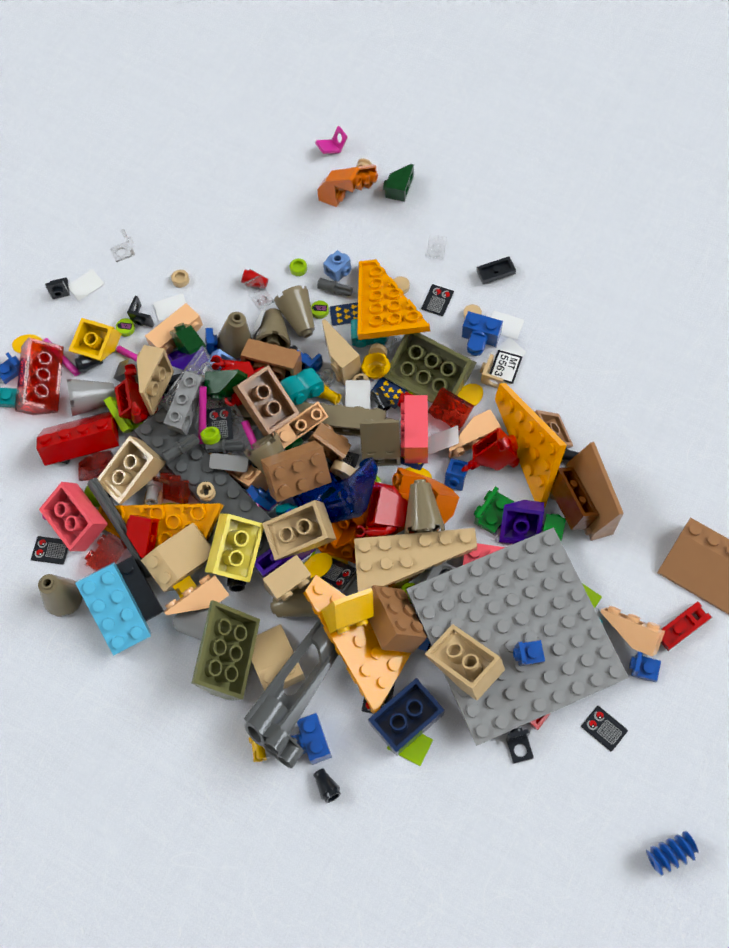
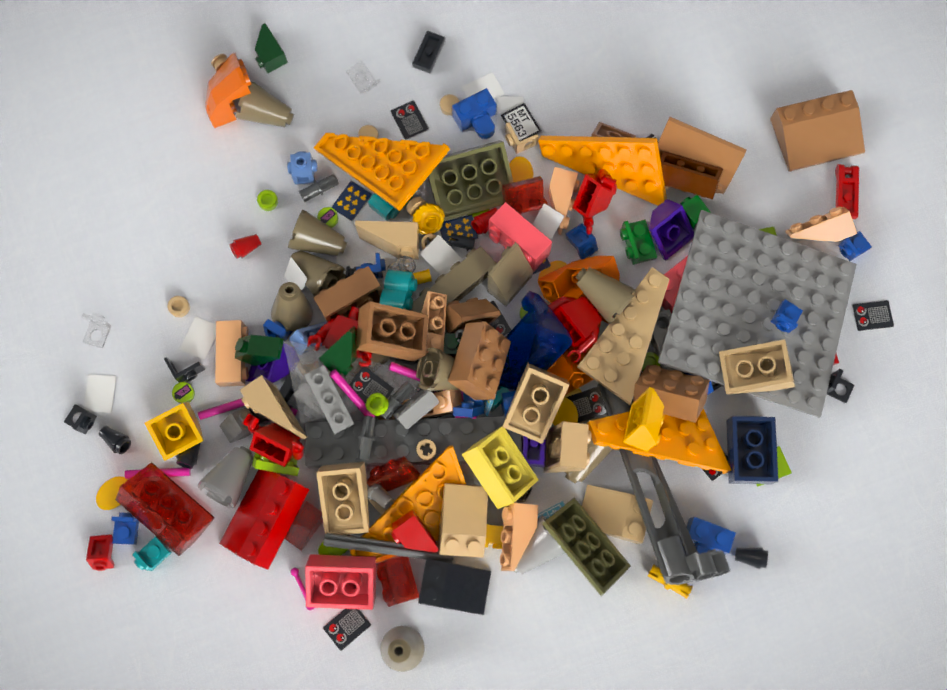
camera: 55 degrees left, 10 degrees up
medium azure brick [75,562,152,656] -> none
clear bracket [245,276,274,310] -> none
dark pink bracket [315,126,348,154] -> none
tan beam [330,460,365,486] -> none
none -> black cone [99,426,131,454]
none -> dark tan cone [236,81,294,127]

